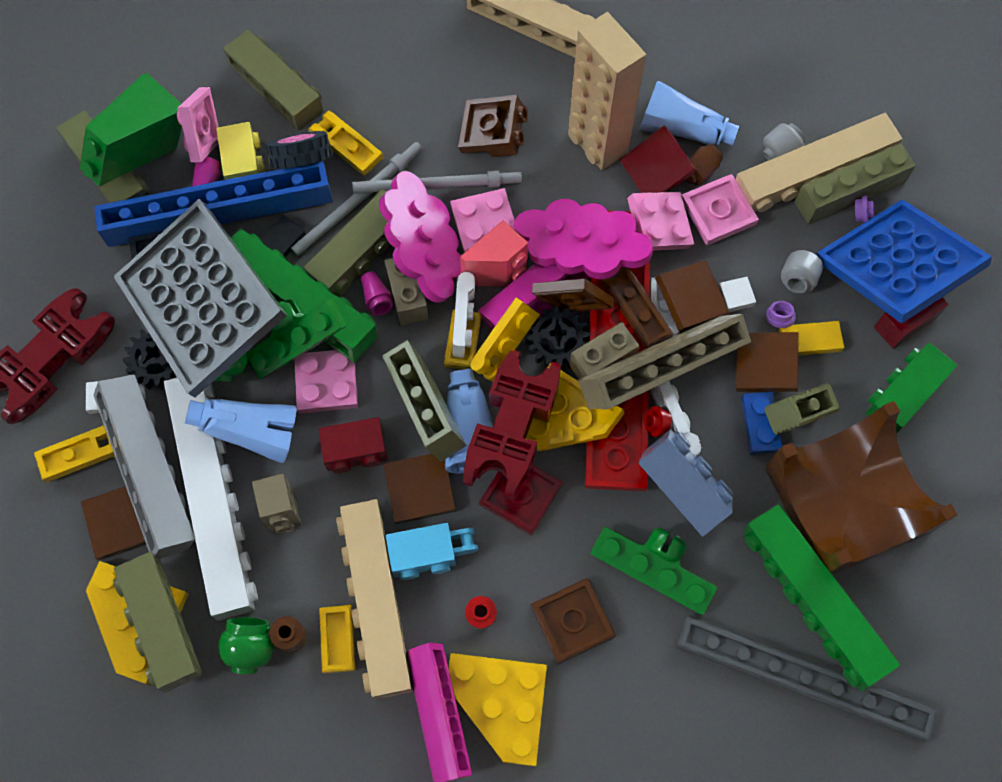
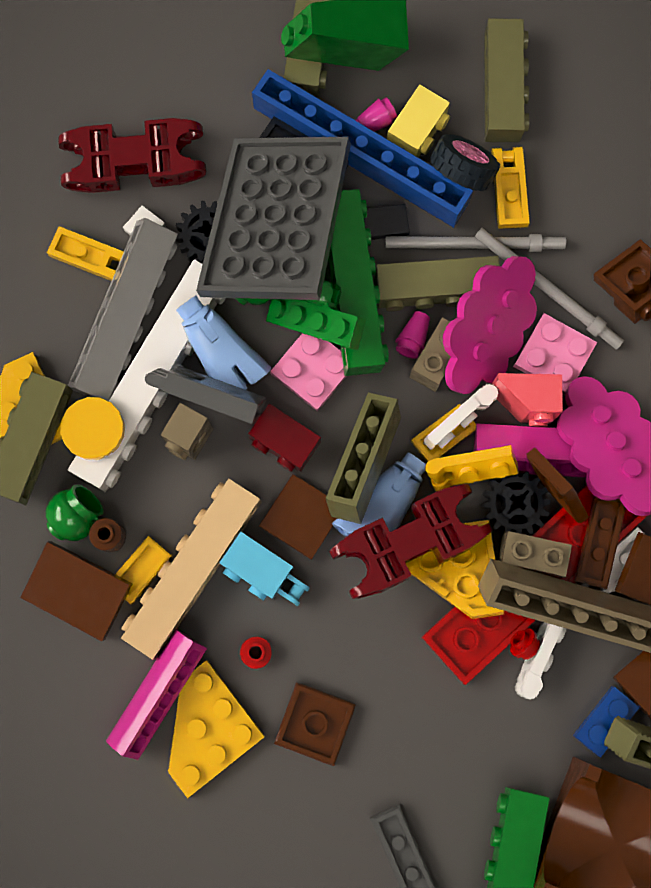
camera: 45 degrees right, 10 degrees up
reddish brown tile [81,486,146,561] -> none
bright pink plate [177,87,219,162] -> none
dark red tile [479,465,563,536] -> none
green plate [590,526,718,616] -> none
sand blue brick [639,429,733,537] -> none
none -> reddish brown tile [20,541,132,641]
none -> yellow tile [60,397,125,460]
none -> dark grey hinge [145,366,267,424]

